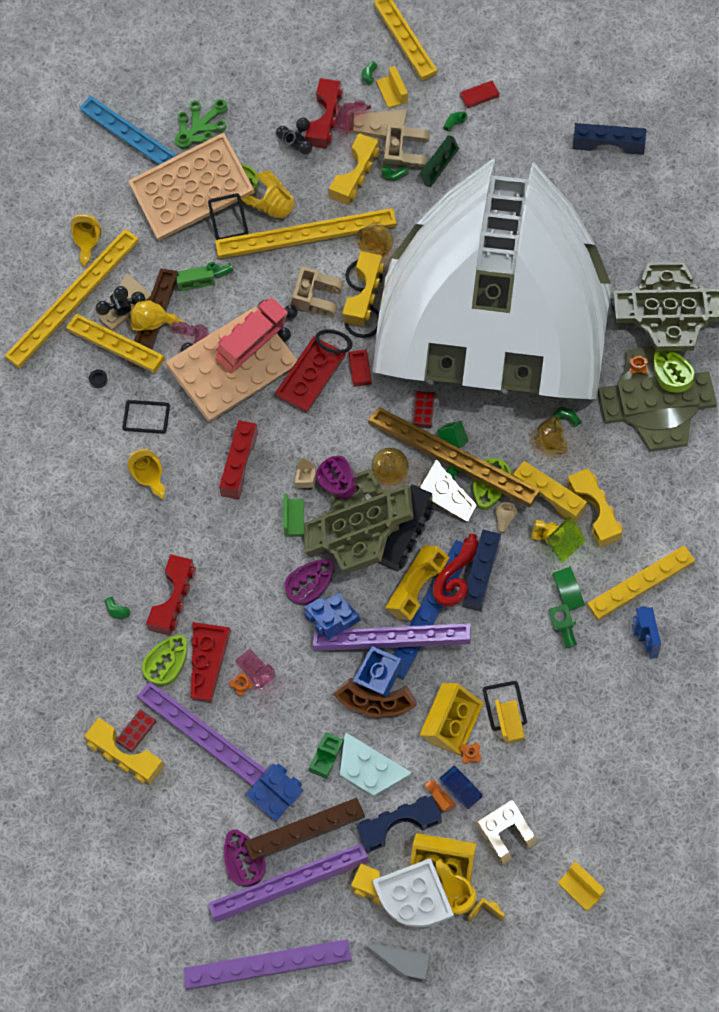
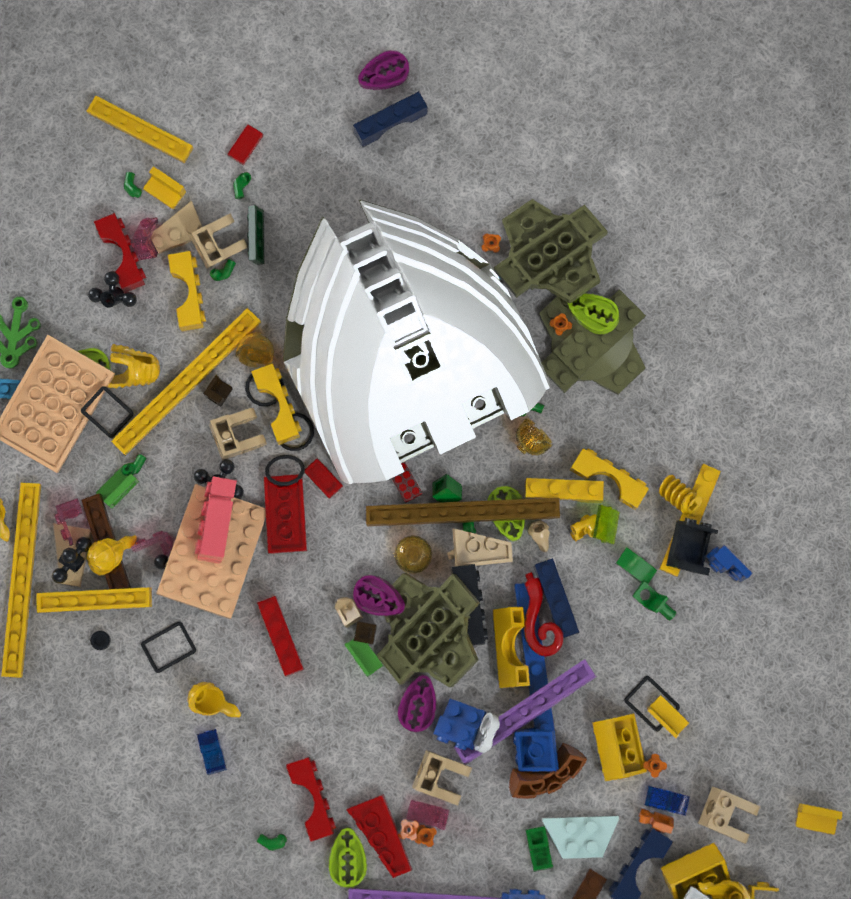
camera: 40 degrees left, 15 degrees up
none -> clear pink bracket [54,498,83,546]
none -> clear blue slope [197,729,227,775]
none -> dark brown panel [203,375,233,407]
none -> dark brown panel [354,621,377,645]
none -> magenta piece [358,50,409,90]
none -> orange plate [399,819,419,841]
none -> tan brick [412,750,472,805]
none -> white plate [474,713,500,753]
none -> orange plate [481,233,501,253]
none -> yellow piece [659,475,702,515]
none -> black panel [666,518,718,576]

